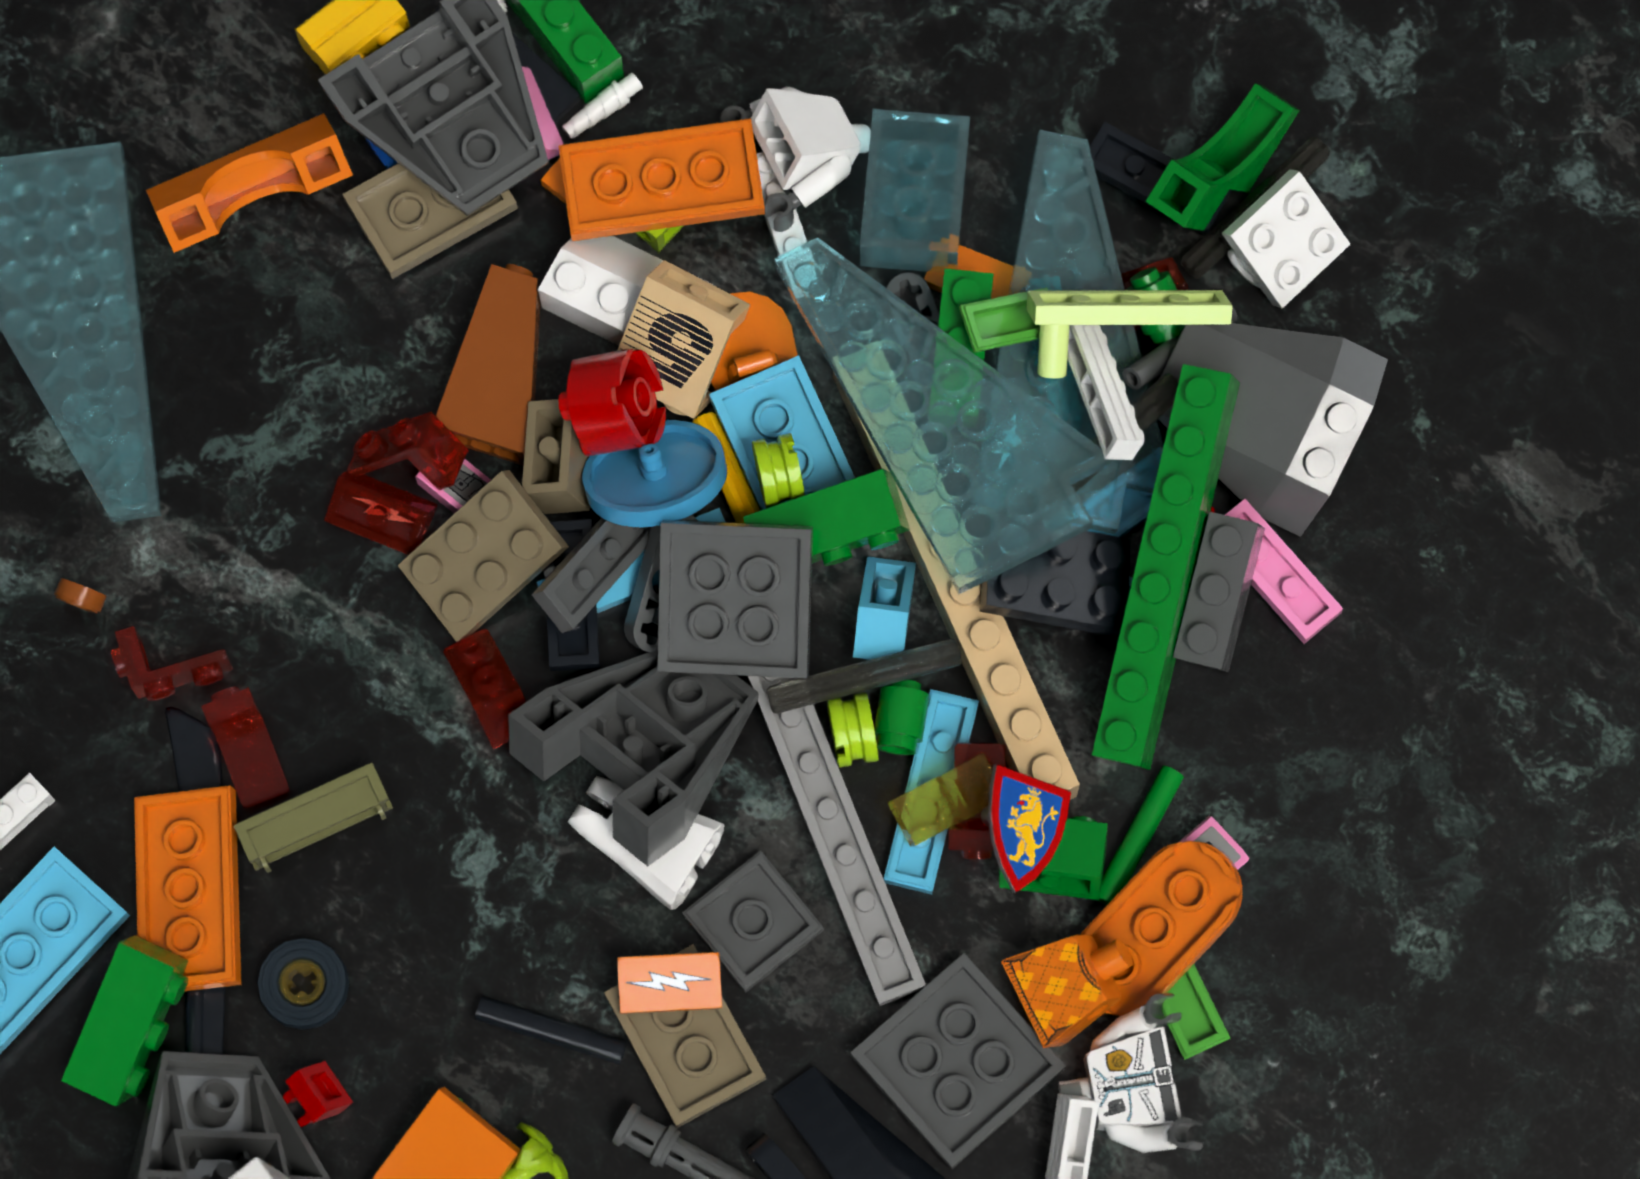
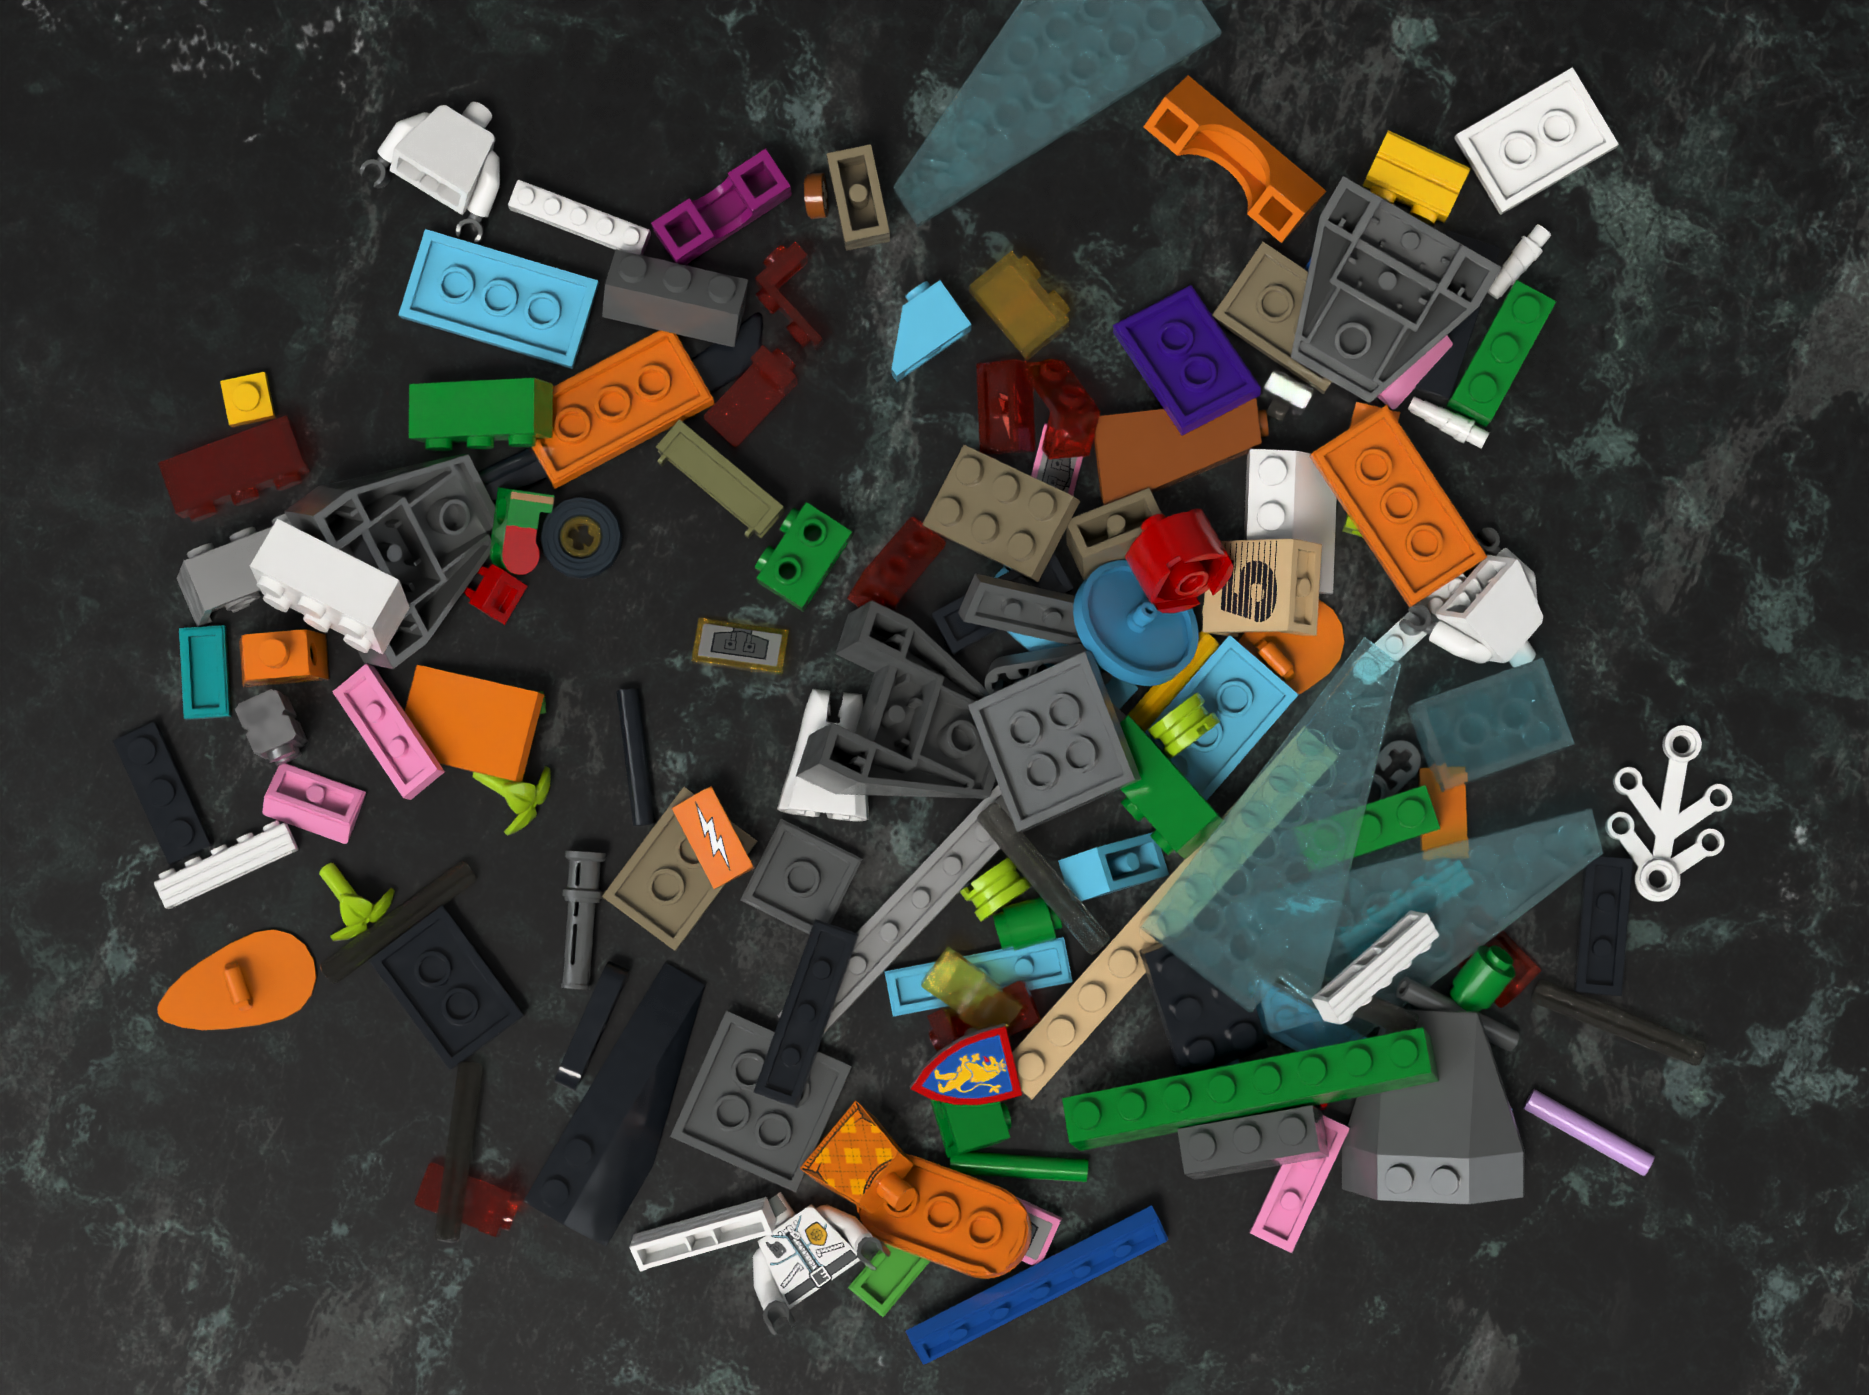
camera: 65 degrees right, 10 degrees up
bright green tile [959,287,1048,353] -> none
yellowish green piece [1027,290,1233,379] -> none
green arch [1146,83,1300,231] -> none
white plate [1222,169,1350,308] -> none
none -> leg [490,487,554,575]
none -> dark grey brick [602,249,748,347]
none -> magenta arch [651,148,792,265]
none -> slope [691,618,789,676]
none -> black tile [753,919,859,1108]
none -> green brick [755,502,853,612]
none -> dark tan brick [827,144,890,251]
none -> medium azure slope [892,280,971,382]
none -> blue tile [906,1205,1168,1365]
none -> clear yellow brick [969,251,1070,361]
none -> dark purple tile [1113,285,1261,436]
none -> clear smoke tile [1264,368,1315,422]
none -> lavender piece [1523,1089,1655,1176]
none -> white plant [1605,725,1732,902]

